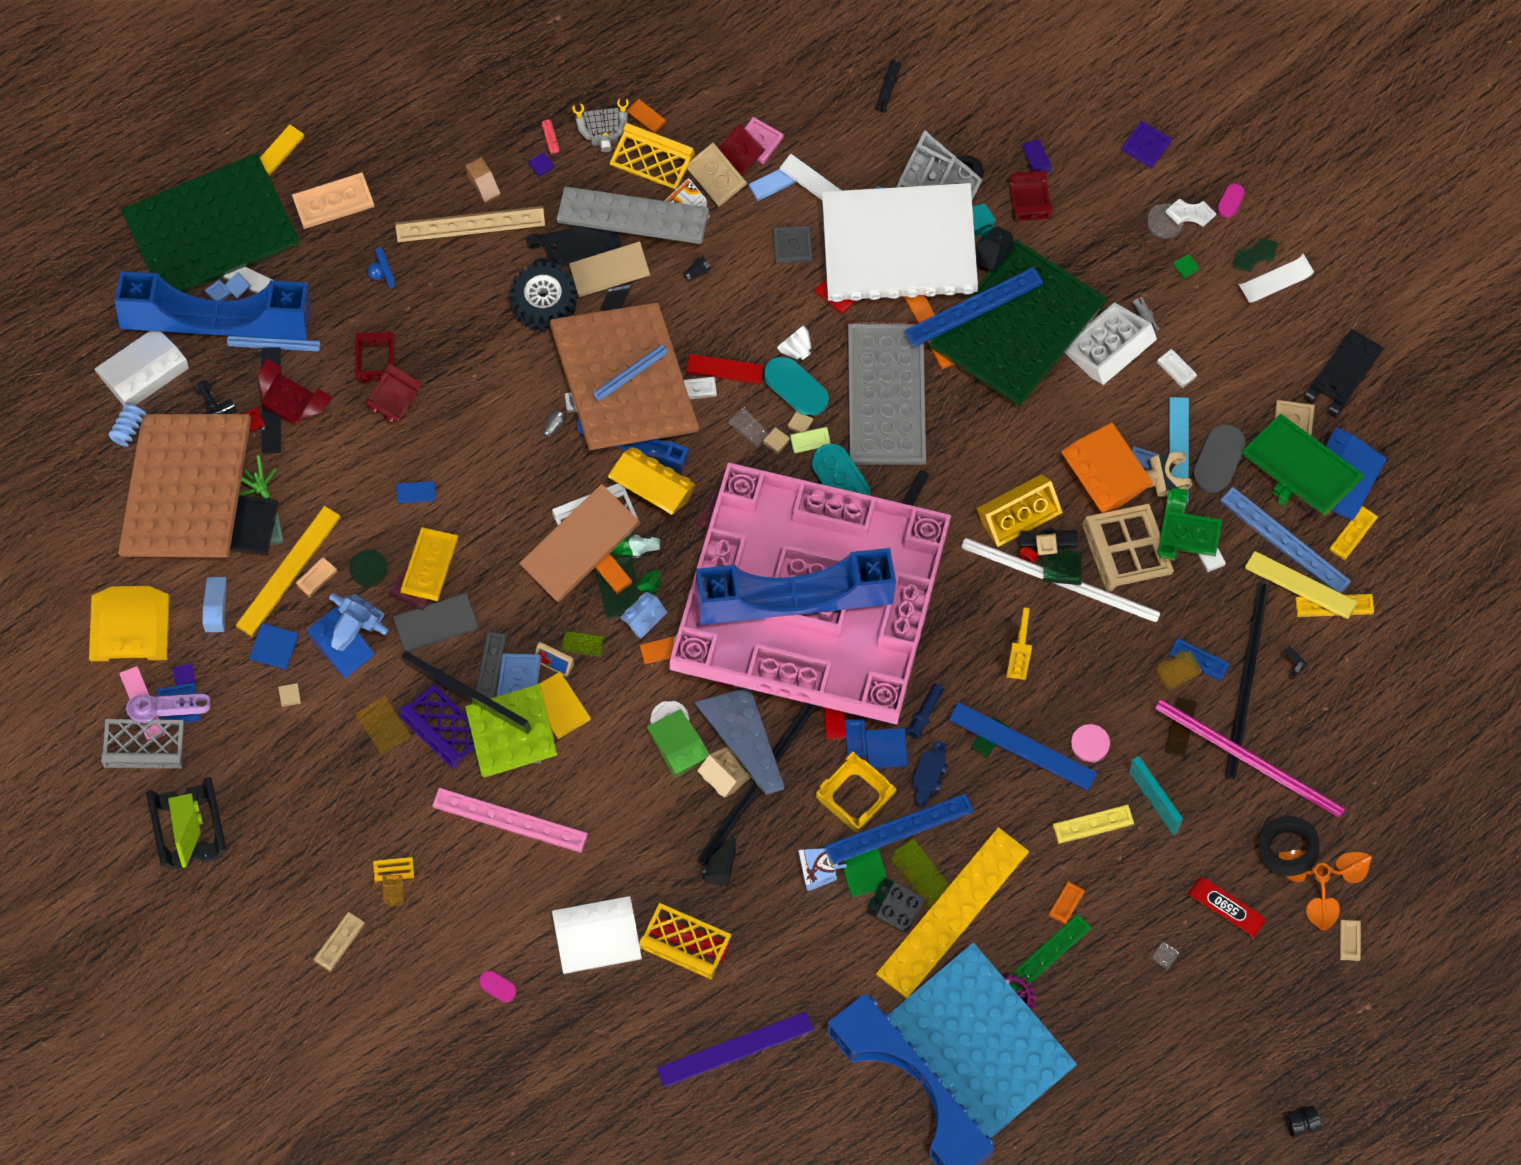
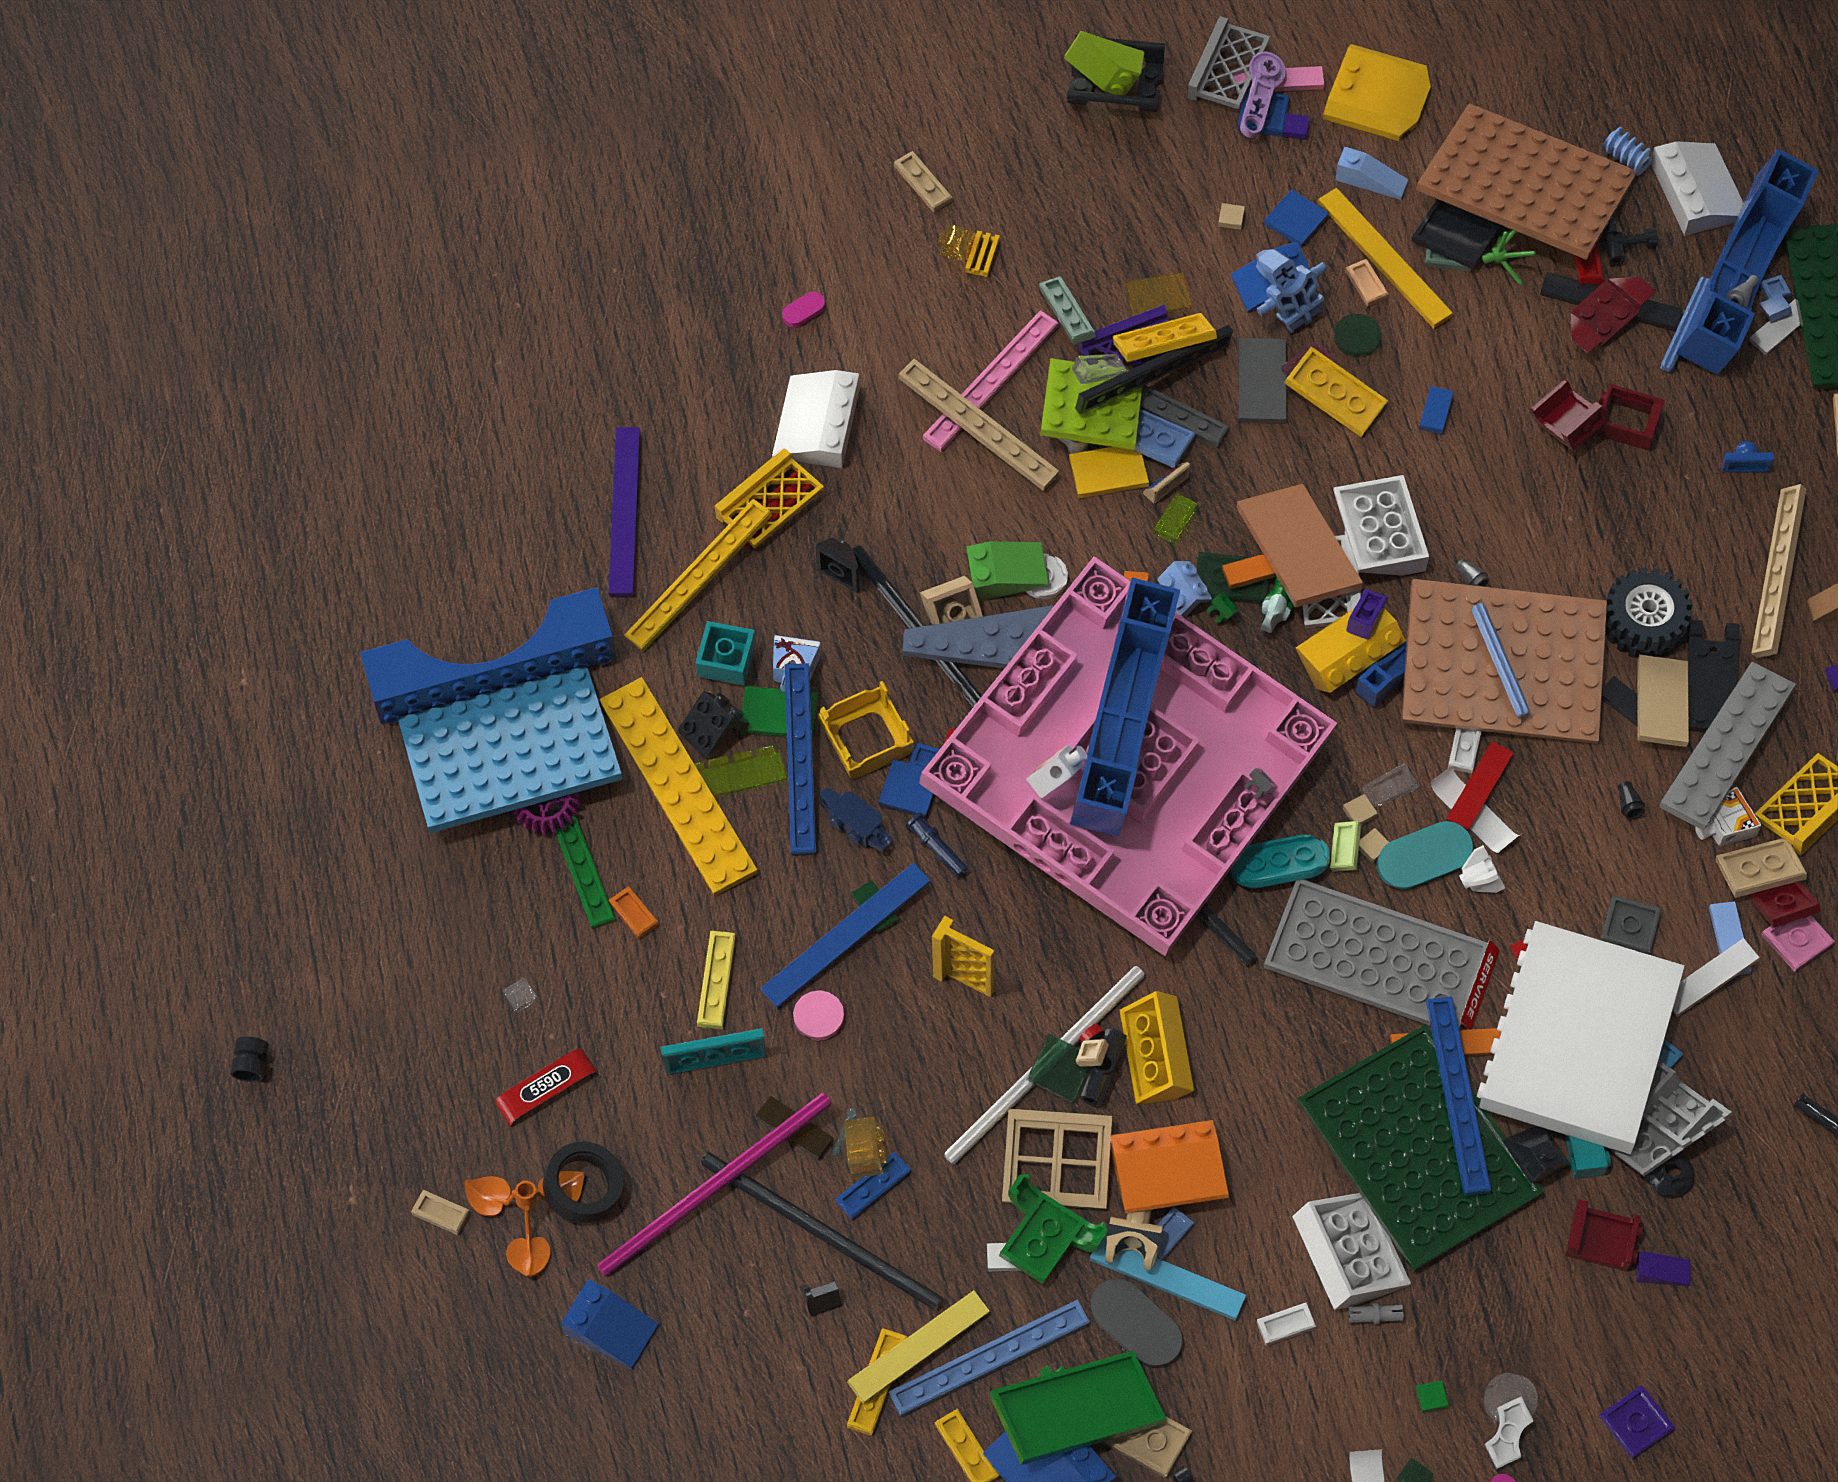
camera: 115 degrees right, 5 degrees down
none -> blue slope [561,1279,659,1370]
none -> yellow tile [624,499,772,652]
none -> teal brick [695,621,756,686]
none -> clear light blue hinge [832,1108,857,1157]
none -> tan plate [898,359,1059,491]
none -> white torso [1026,745,1087,799]
none -> sand green tile [1039,276,1096,345]
none -> clear slope [1072,354,1127,384]
none -> yellow tile [1113,313,1217,362]
none -> dark grey tile [1245,768,1278,799]
none -> white slope [1333,475,1429,575]
none -> dark purple slope [1346,589,1388,639]
none -> white sticker [1431,765,1521,853]
none -> light grey cone [1727,275,1758,308]

